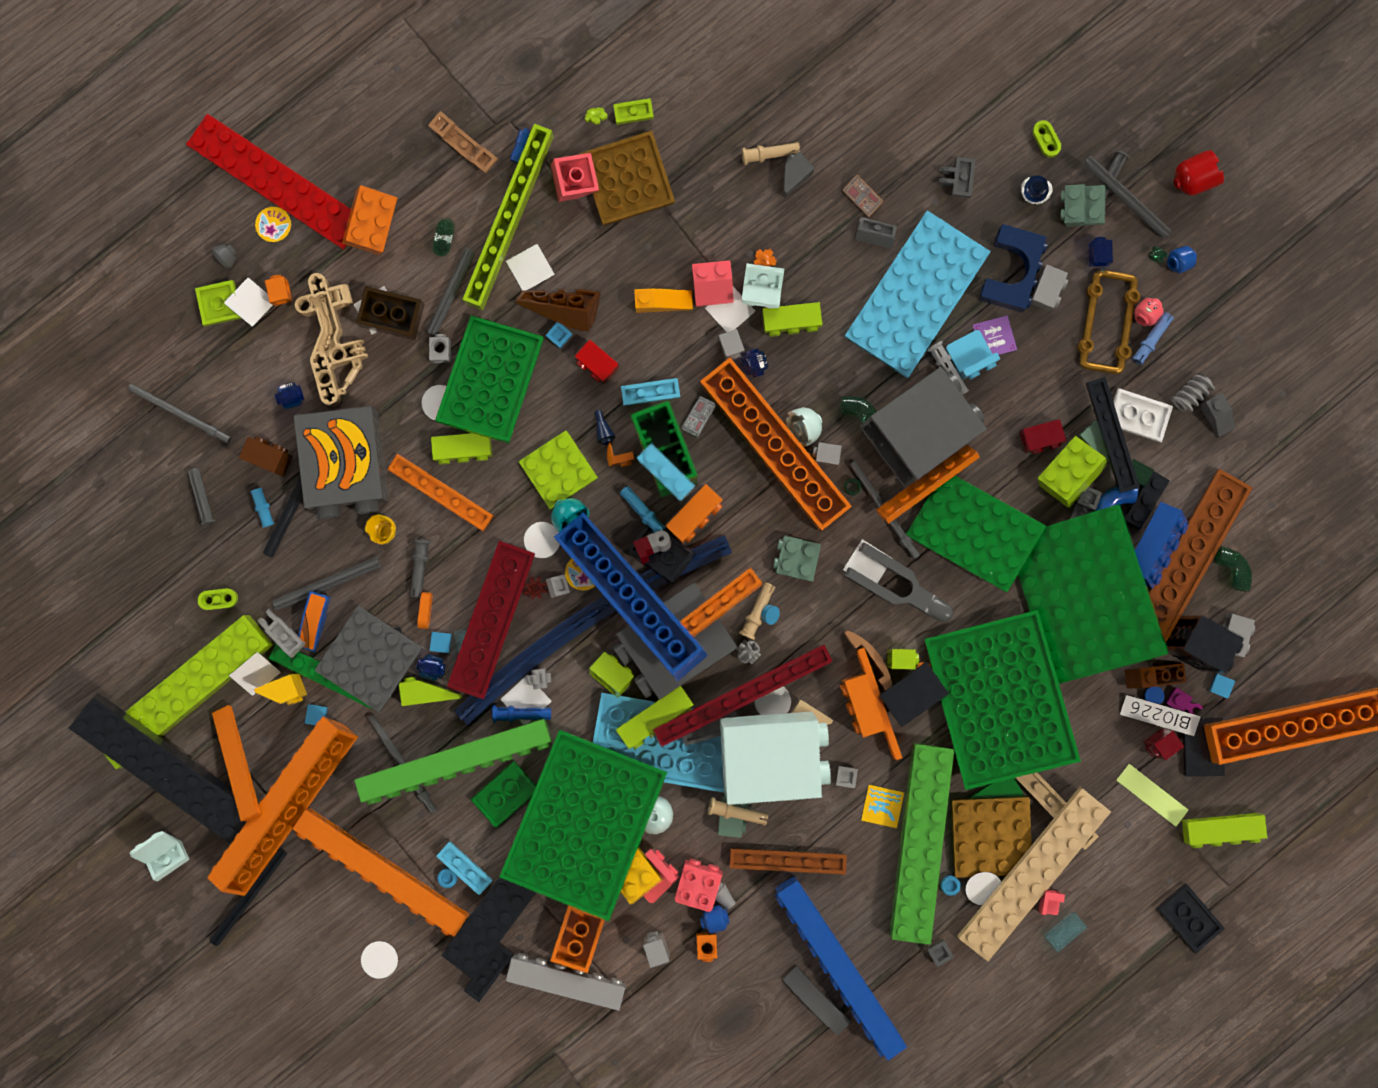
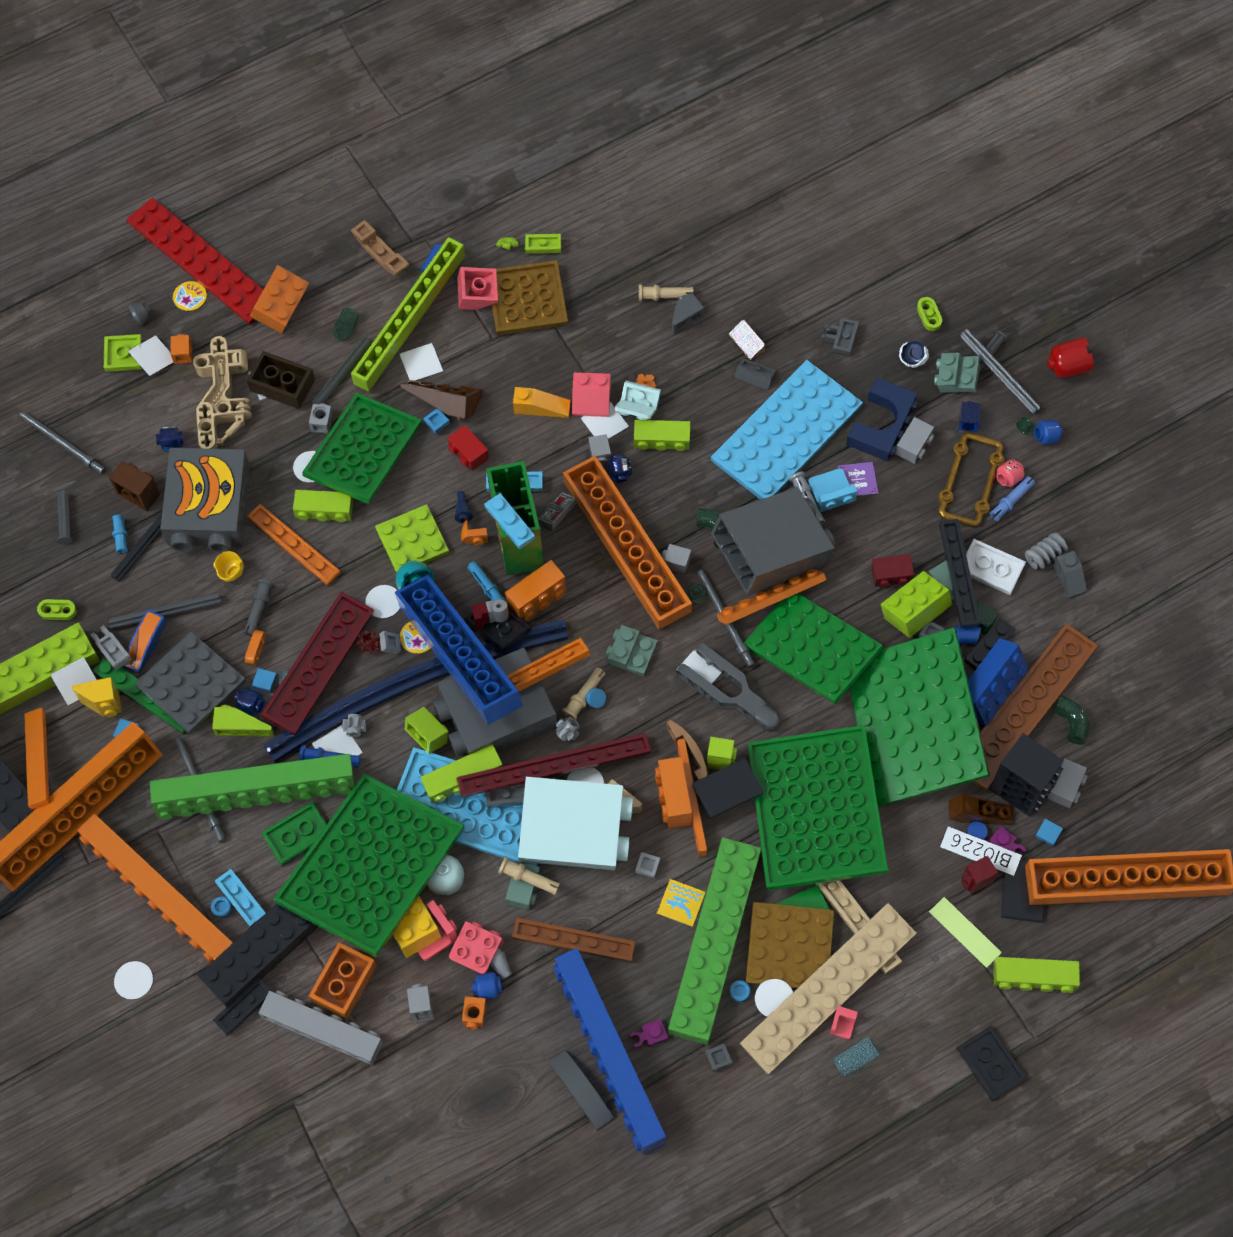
camera: 15 degrees right, 20 degrees down
light aqua cylinder [786,407,822,447] -> none
none -> magenta plate [629,1019,668,1049]

